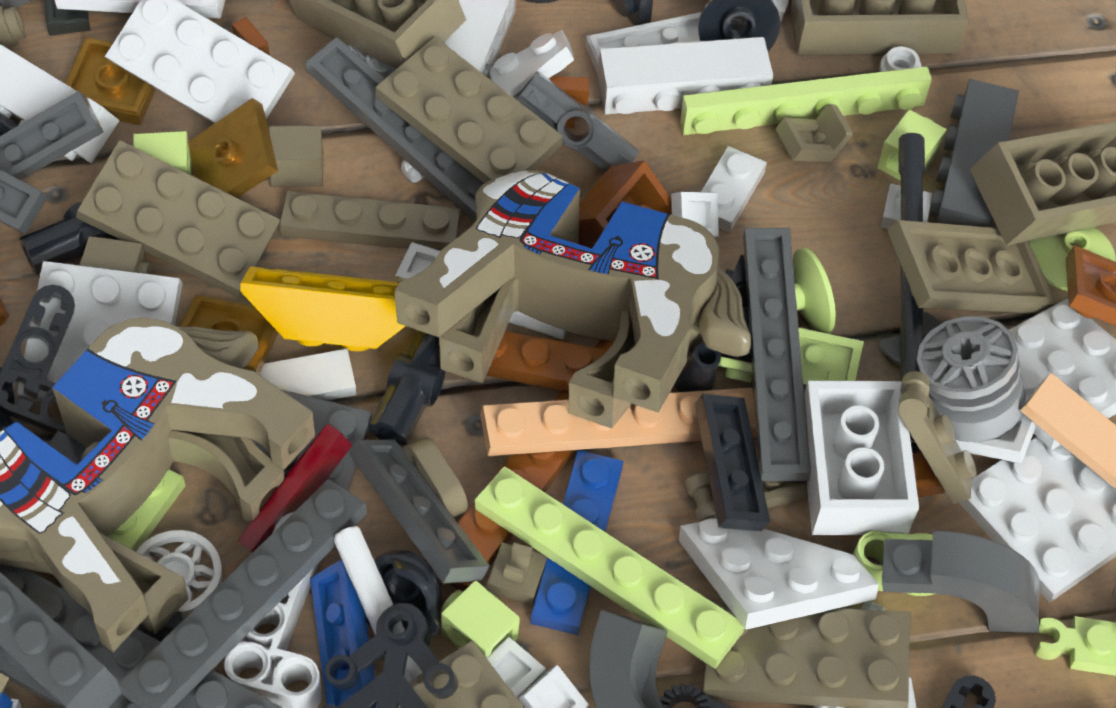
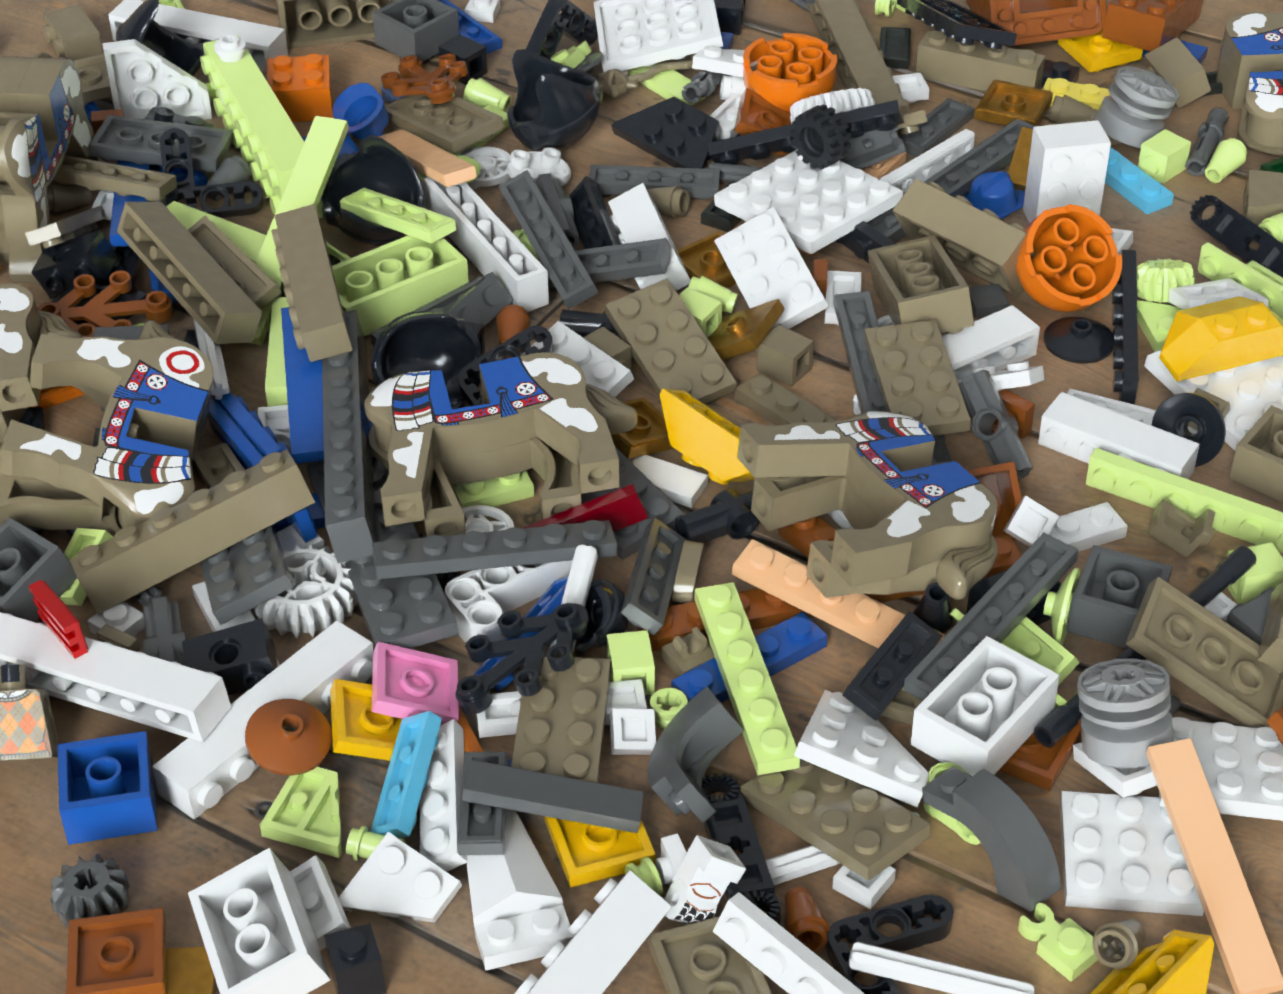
camera: 45 degrees right, 15 degrees down
dark tan plate [898,371,976,504] -> none
none -> yellowish green bush [650,688,688,729]
none -> yellowish green cone [688,276,738,314]
none -> white plate [824,271,862,325]
none -> dark grey brick [1066,545,1173,649]

